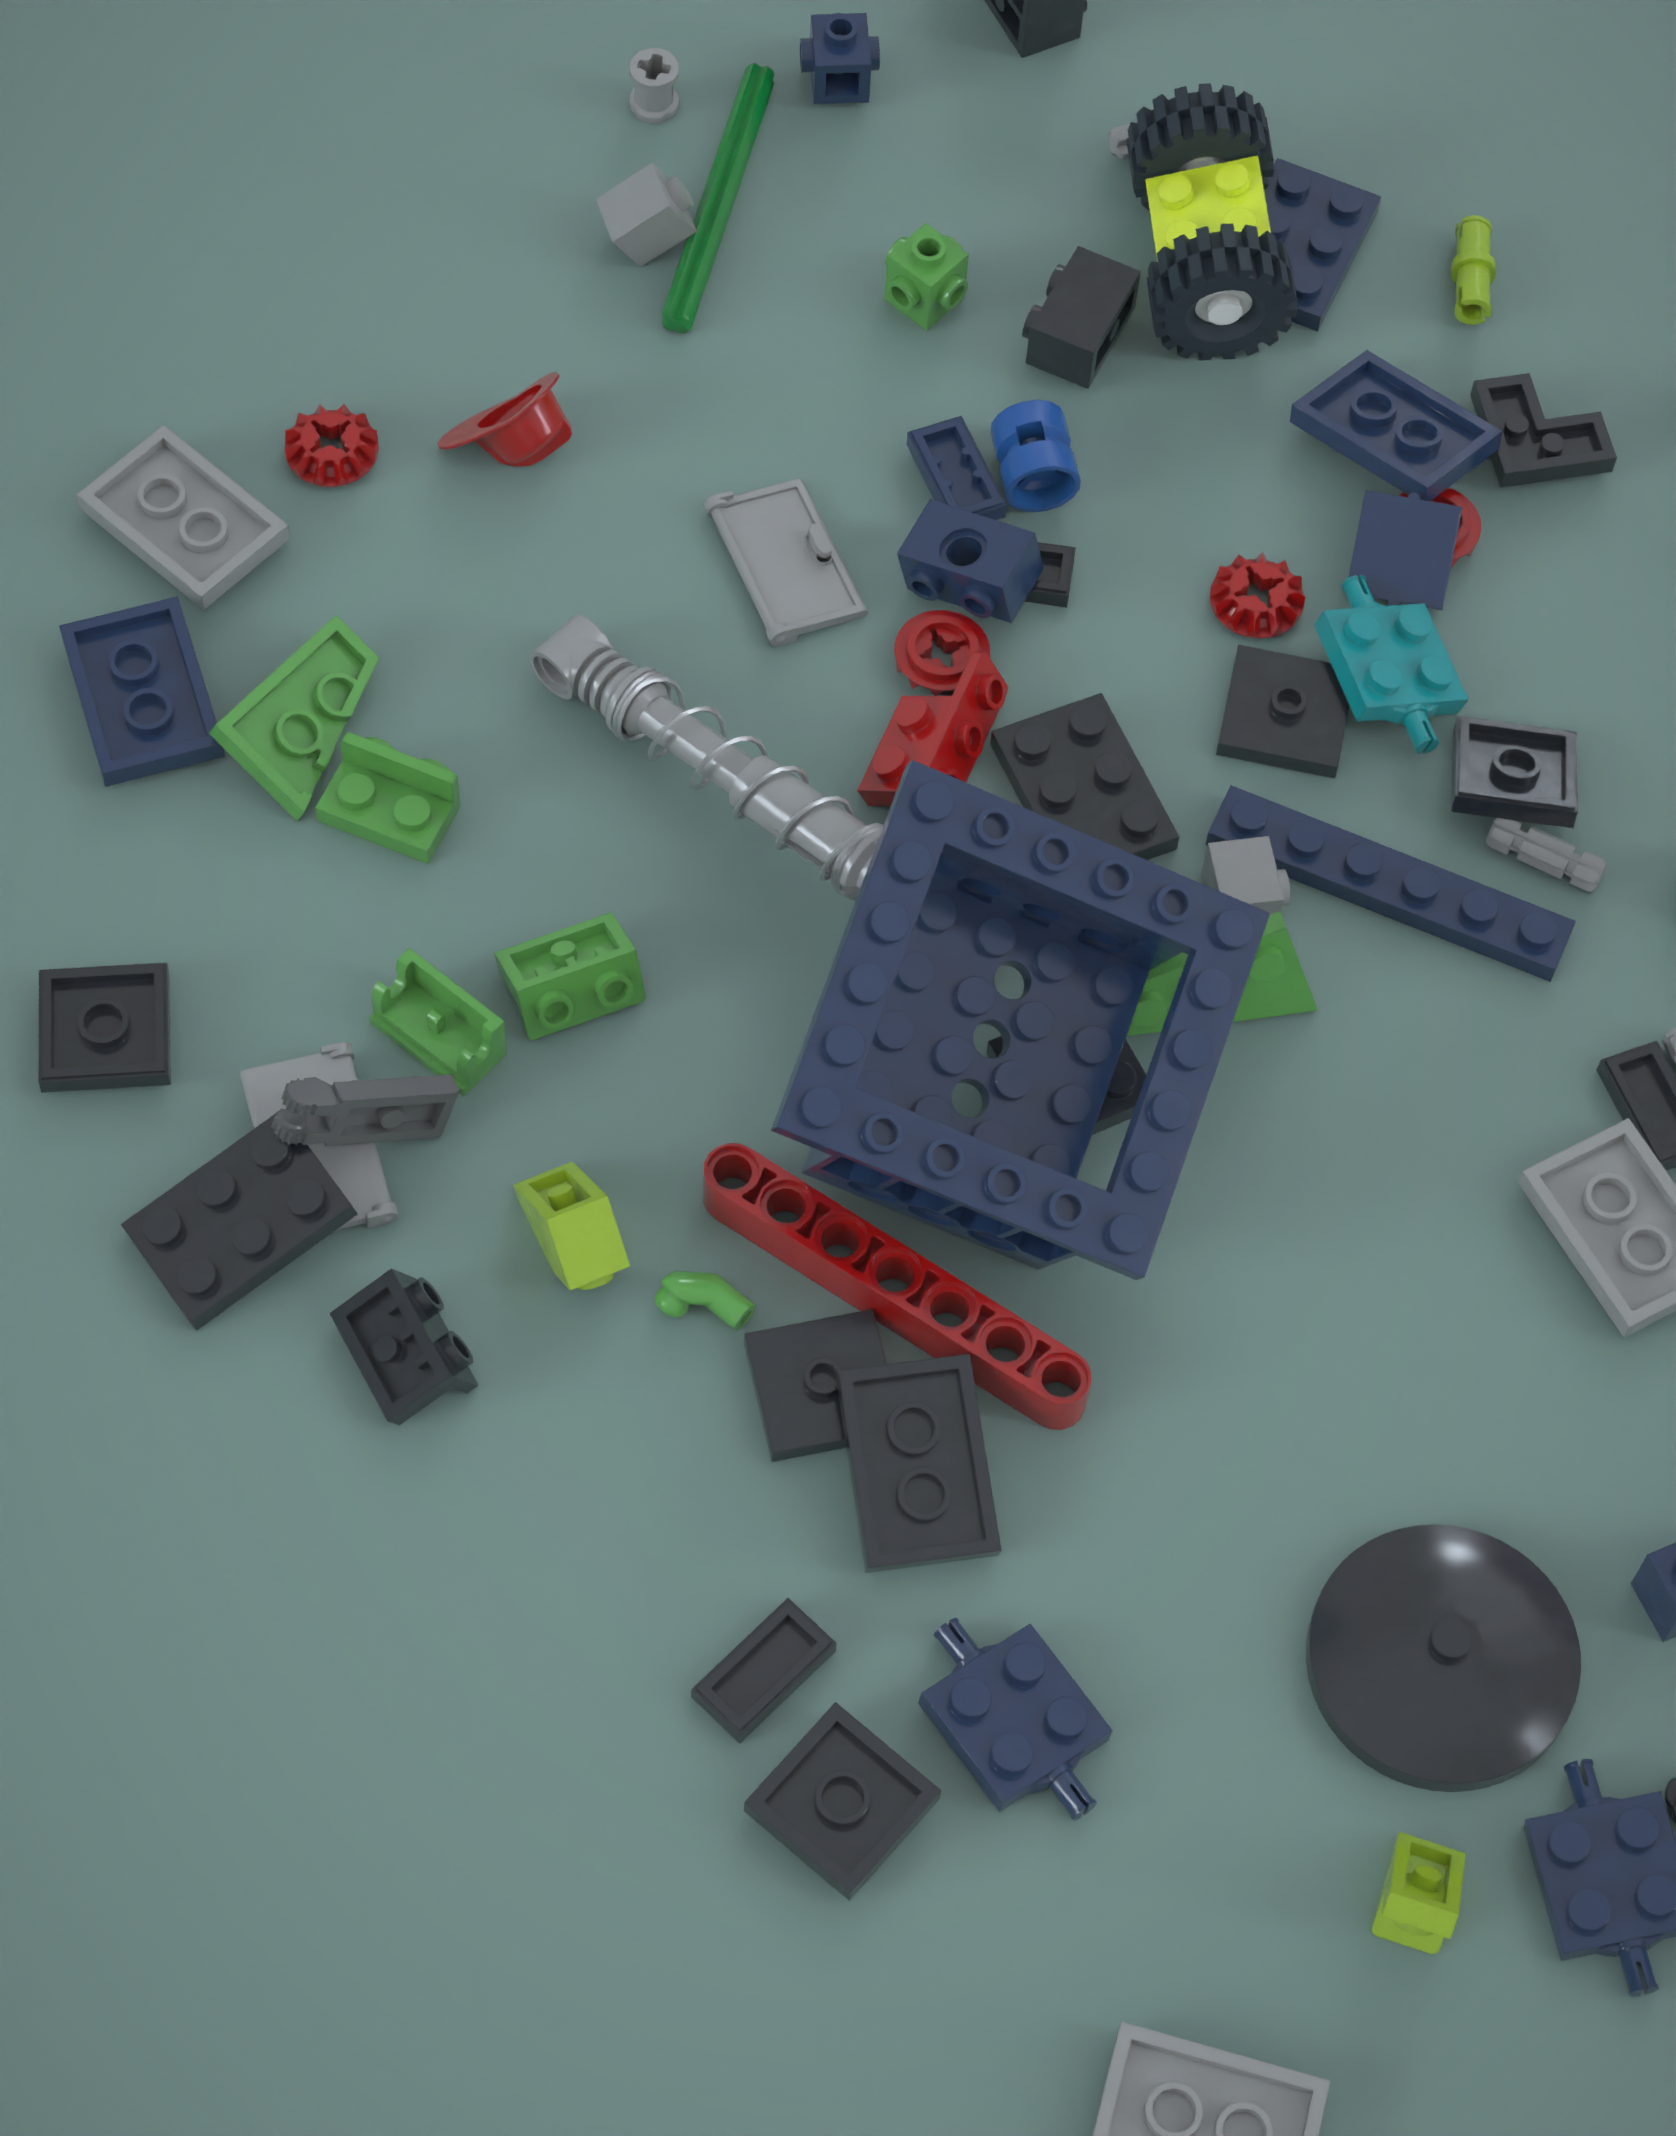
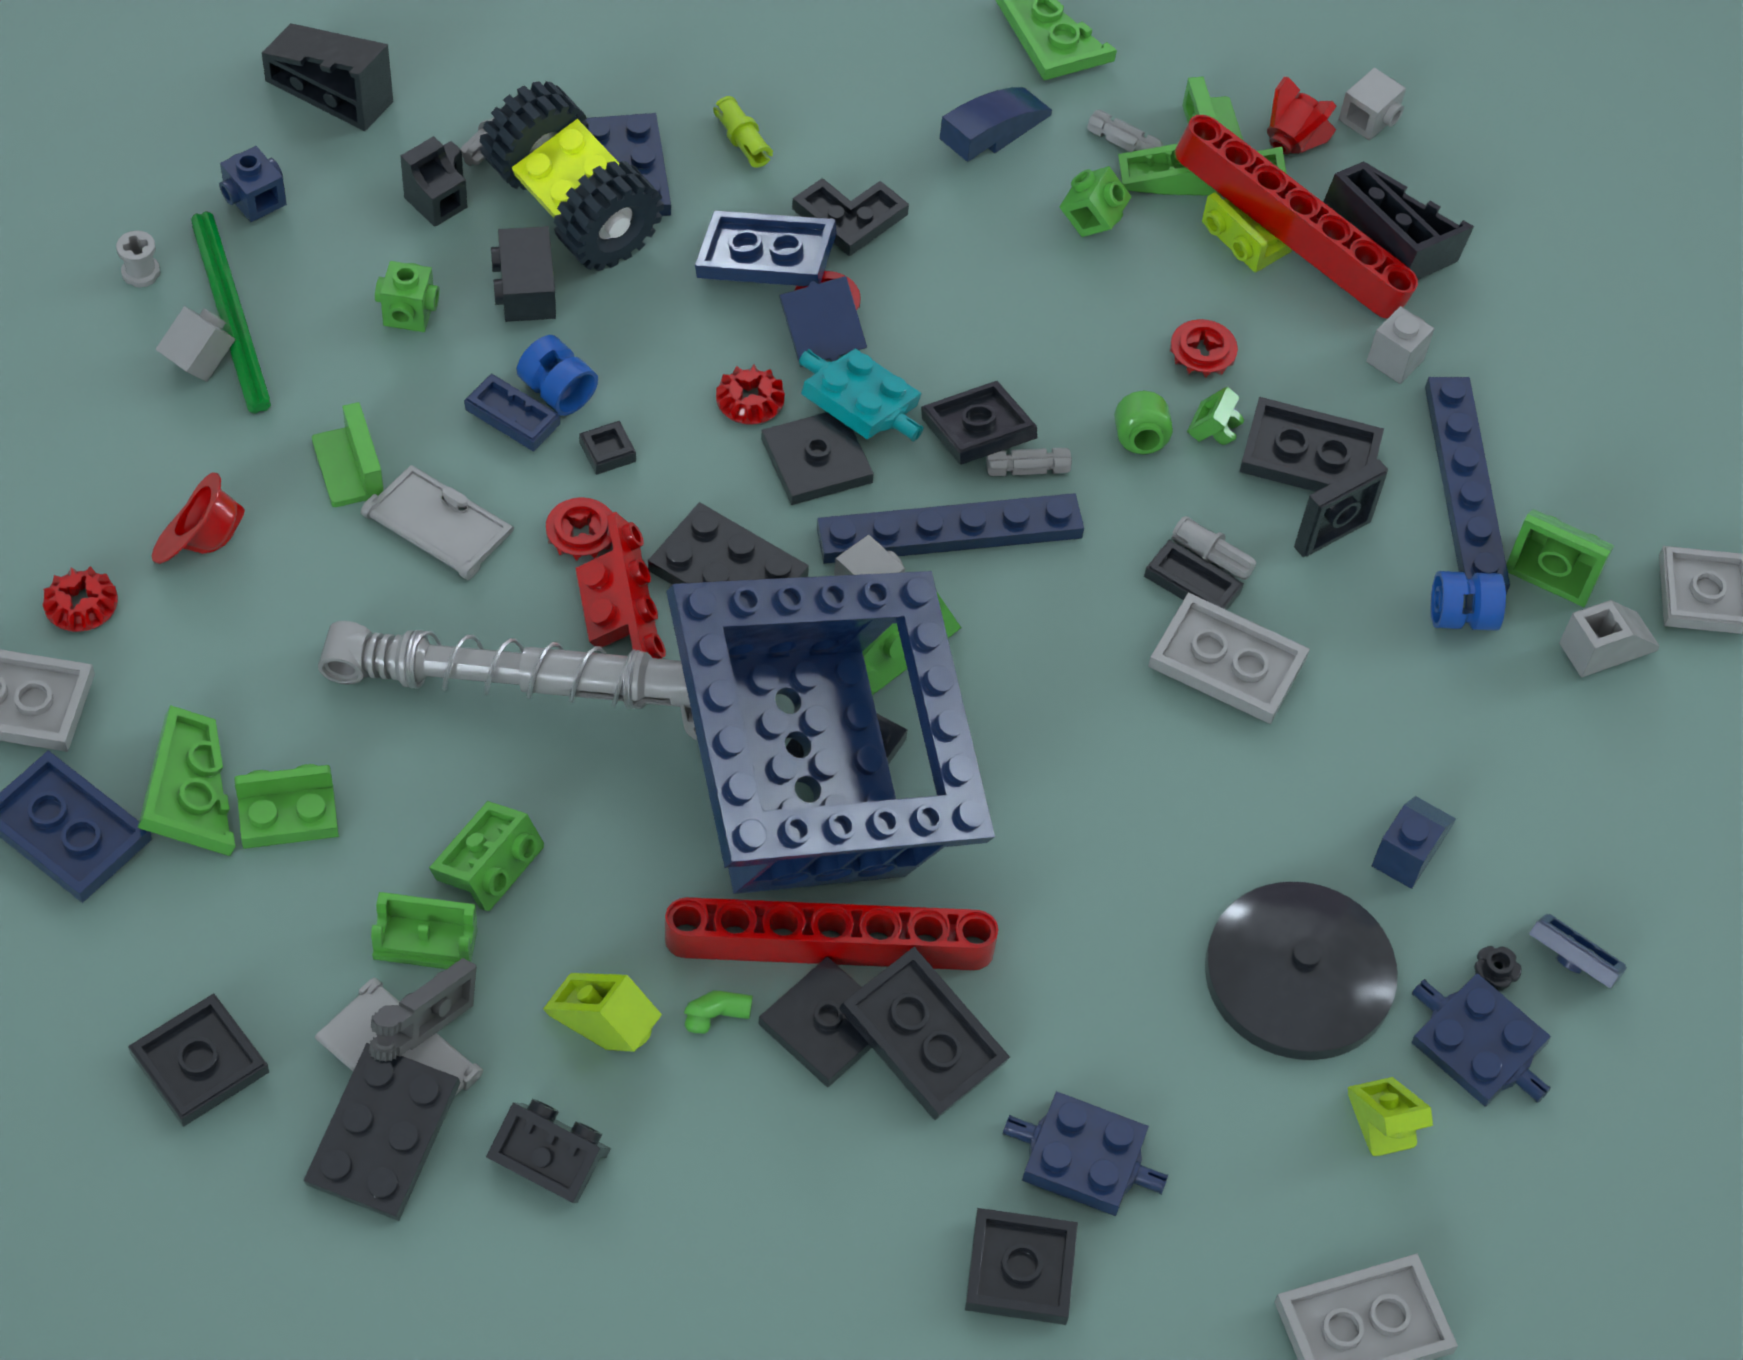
camera: 35 degrees left, 5 degrees down
black tile [691,1598,837,1744] -> none
dark blue brick [897,499,1044,623] -> none
none -> bright green panel [312,402,384,507]
none -> black brick [400,136,468,227]

